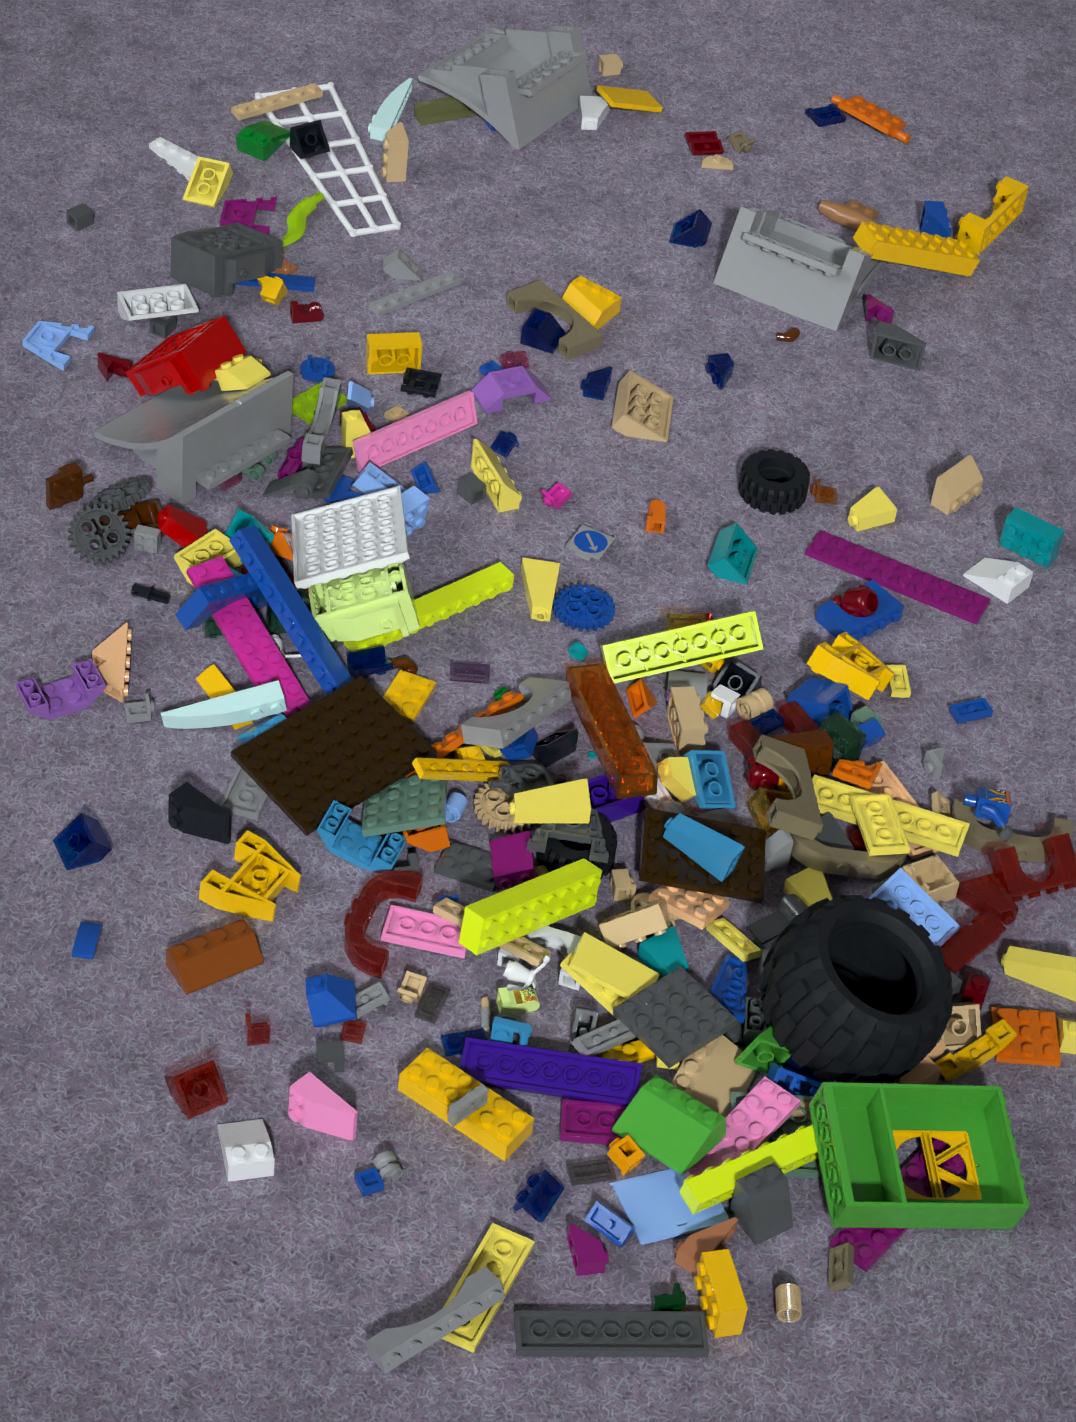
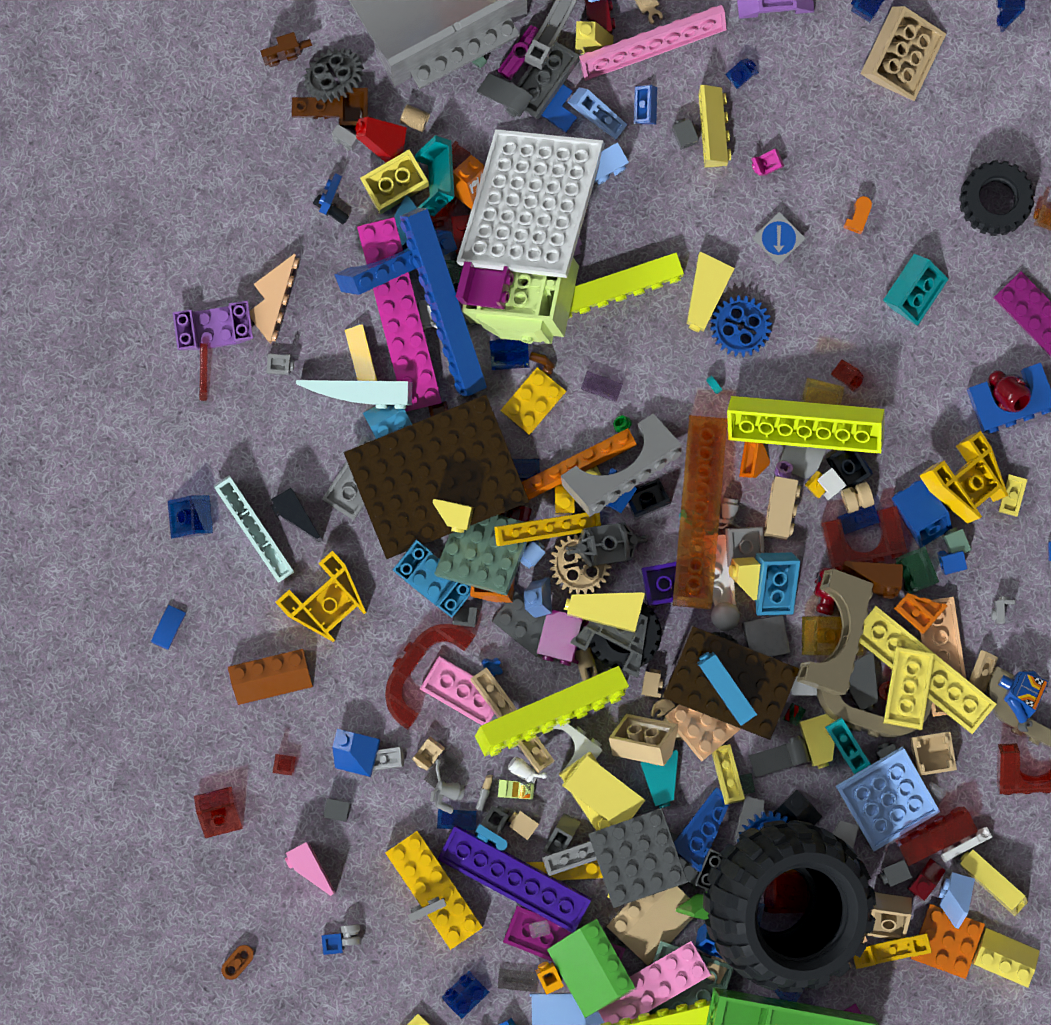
camera: 25 degrees right, 40 degrees up
dark grey gear [68,503,131,565] -> none
white slope [217,1119,275,1182] -> none
clear red tile [340,1021,366,1044] -> none
clear red slope [956,873,1019,926] -> none
none -> clear red bar [199,343,208,401]
none -> light aqua slope [214,475,294,583]
none -> dark orange plate [221,945,254,980]
none -> blue plate [319,173,342,215]
none -> tan piece [400,104,430,132]
none -> light grey piece [430,759,465,814]
none -> light yellow slope [433,499,474,533]
none -> magenta panel [456,261,514,309]
none -> tan brick [508,811,539,840]
none -> medium blue slope [524,577,552,618]
none -> clear slope [529,920,550,938]
none -> clear green tile [783,703,806,726]
none -> teal slope [825,717,871,775]
none -> light blue slope [938,872,975,929]
none -> white hinge [941,827,992,862]

